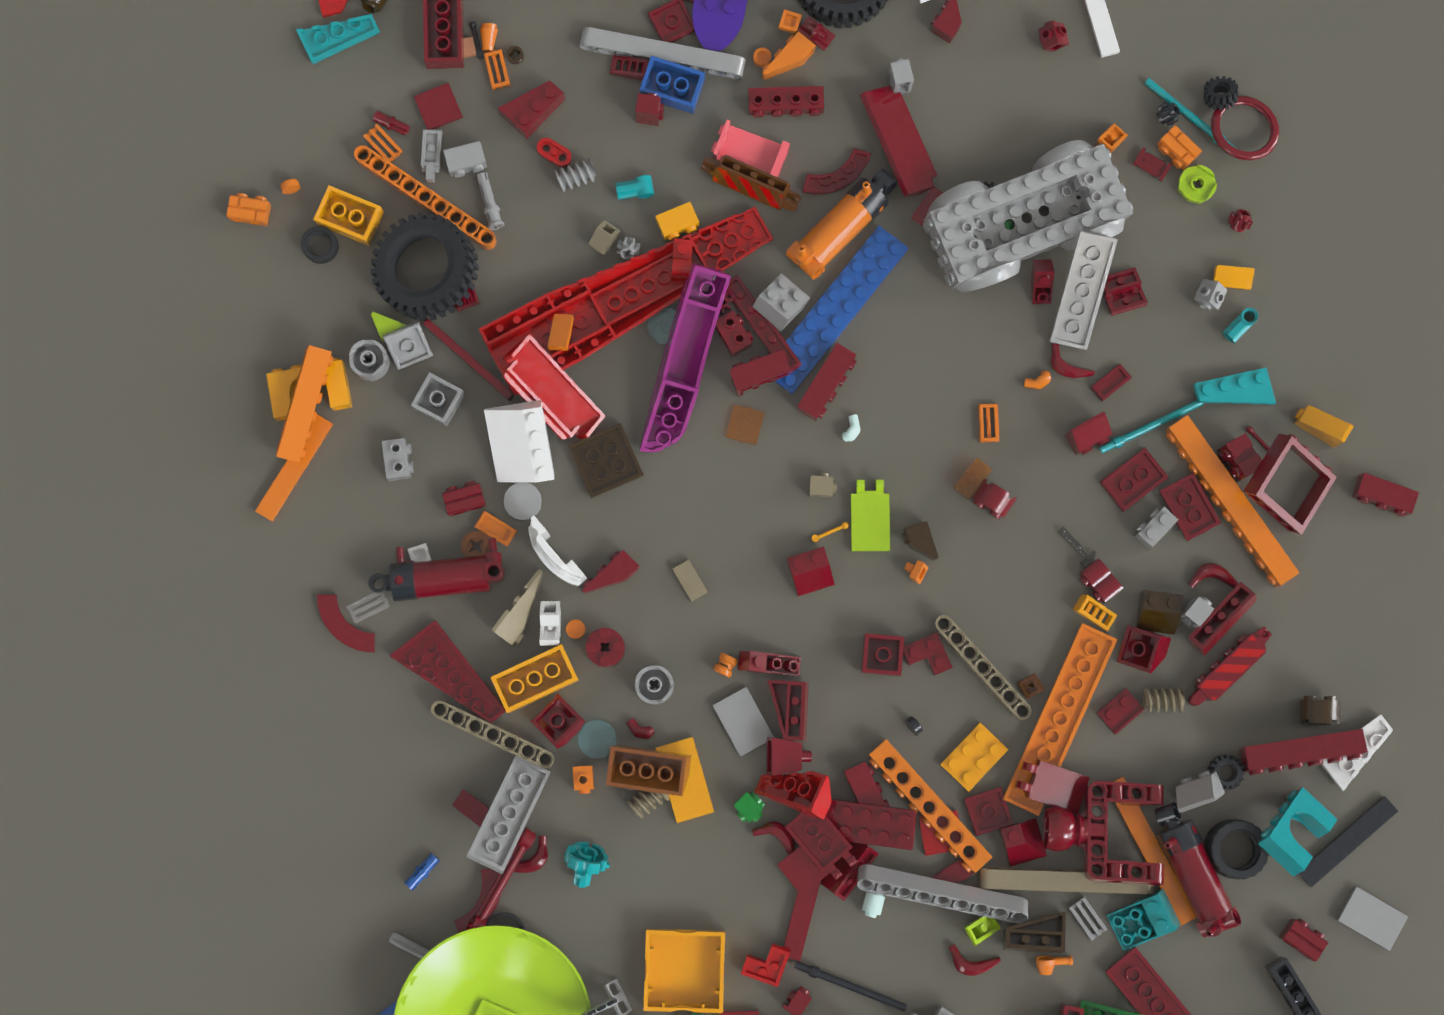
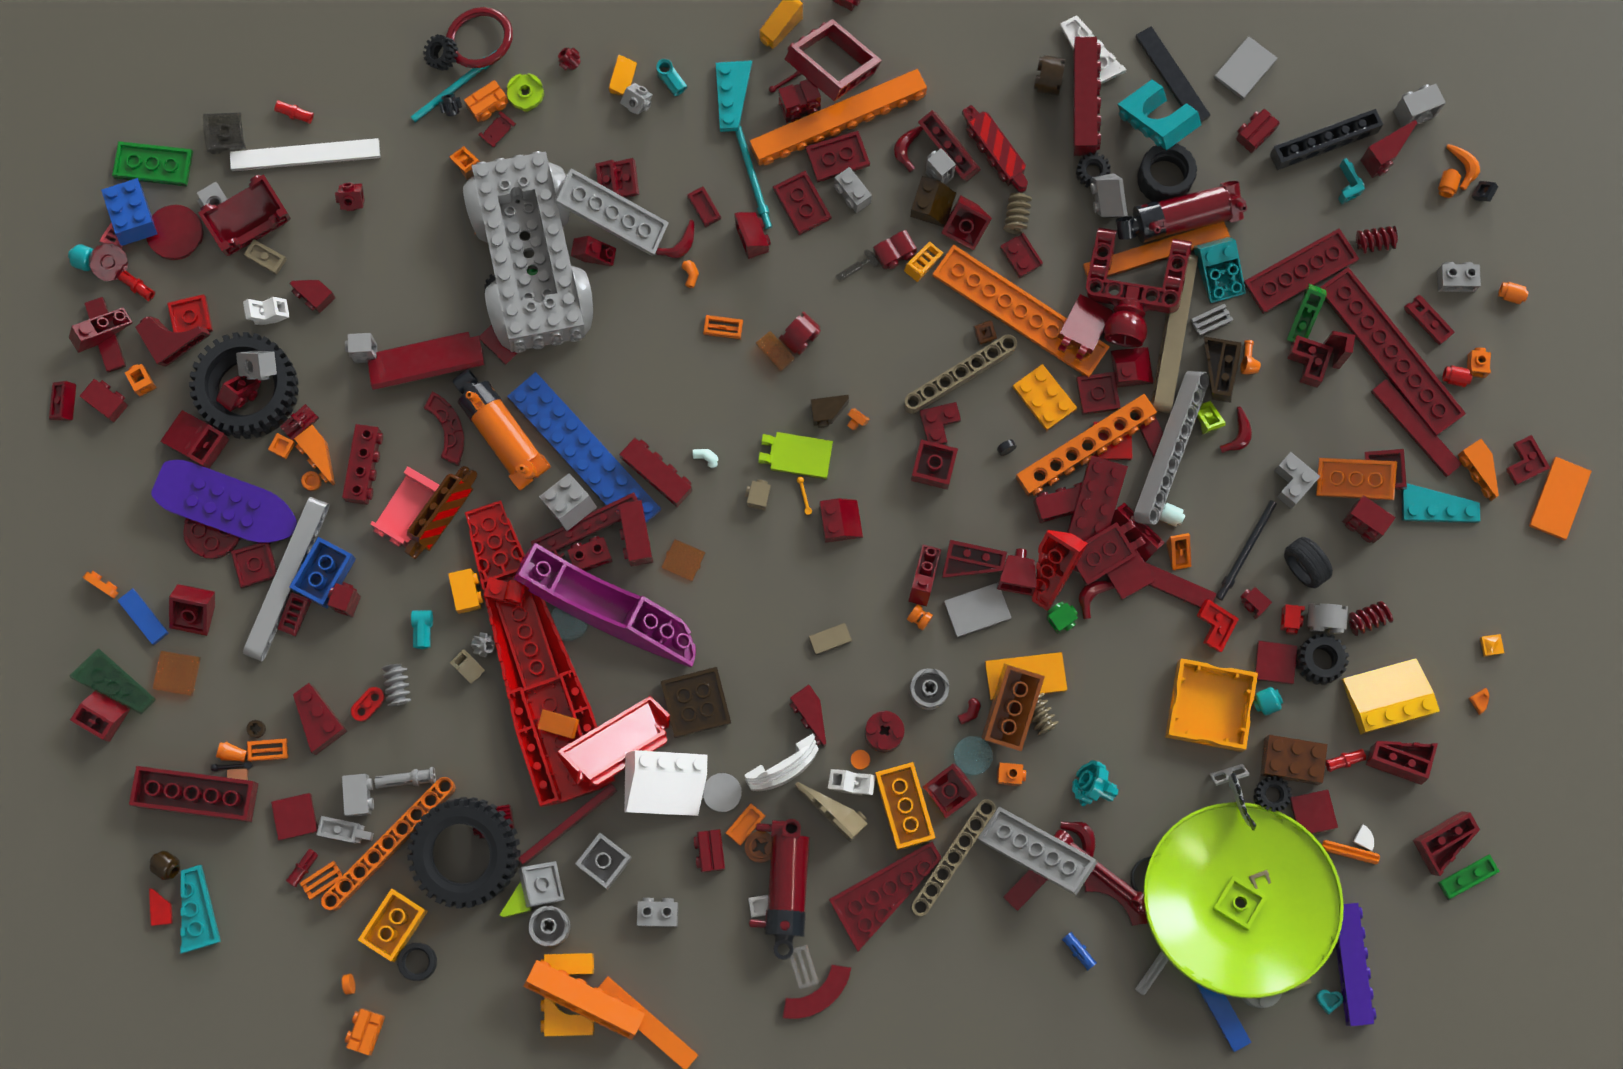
camera: 80 degrees left, 5 degrees down
none -> orange slope [1166,533,1191,570]

